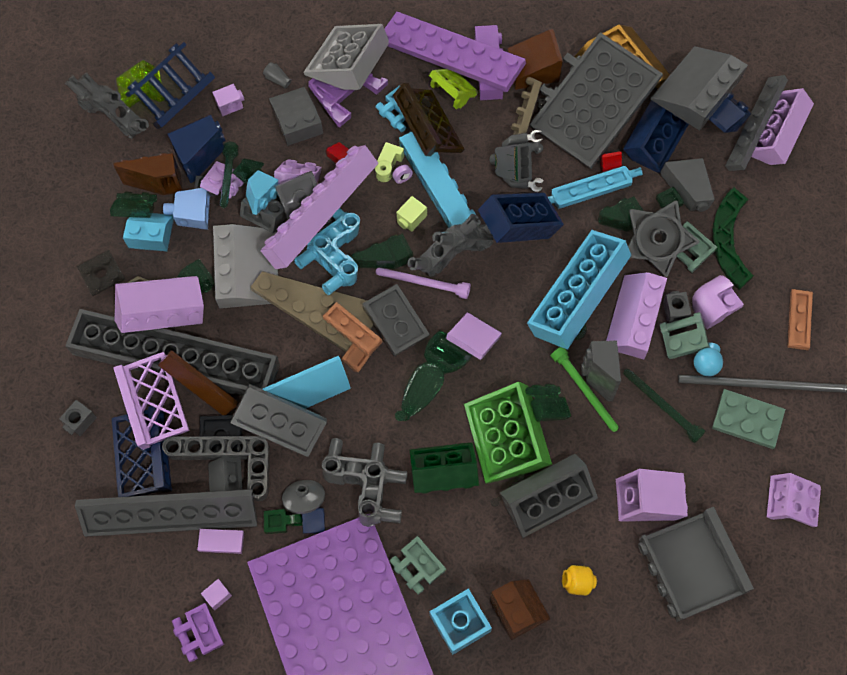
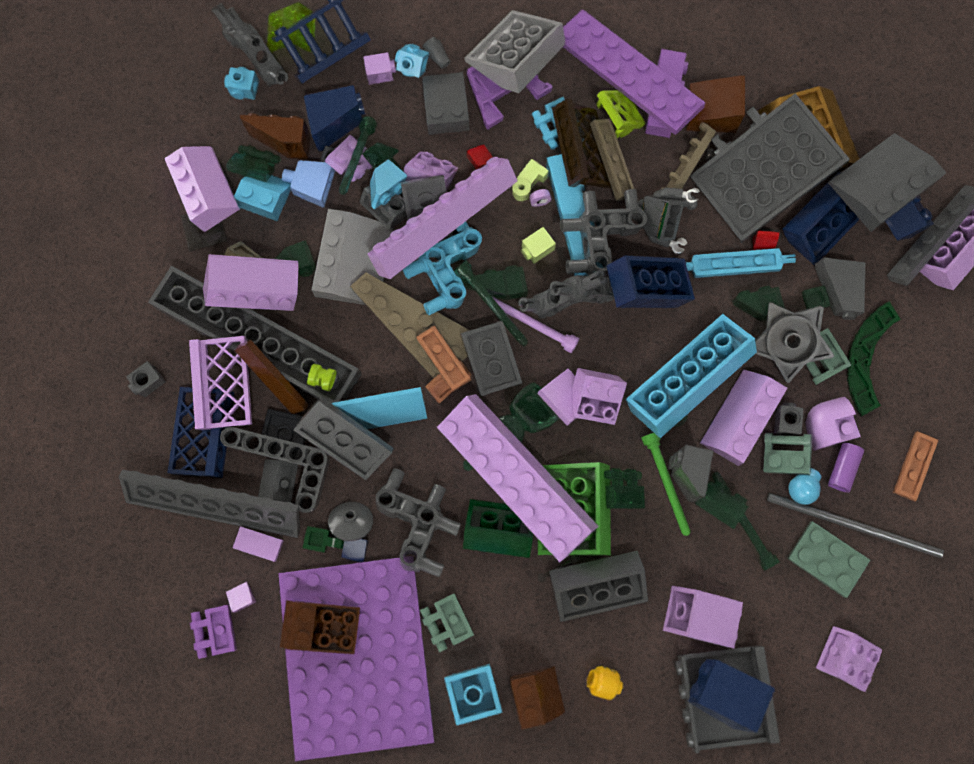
camera: 15 degrees right, 10 degrees up
none -> lavender slope [165,146,240,232]
none -> medium azure brick [224,67,259,100]
none -> reddish brown slope [280,600,360,654]
none -> lime wheel [307,363,336,391]
none -> medium azure brick [395,44,429,78]
none -> lavender brick [437,394,599,562]
none -> clear green piece [454,260,528,346]
none -> dark grey pin [560,189,647,275]
none -> lavender slope [572,368,627,425]
none -> dark tan tile [590,119,634,201]
none -> dark blue slope [688,659,775,733]
none -> clear green brick [695,480,750,529]
none -> medium lavender pin [828,443,864,493]

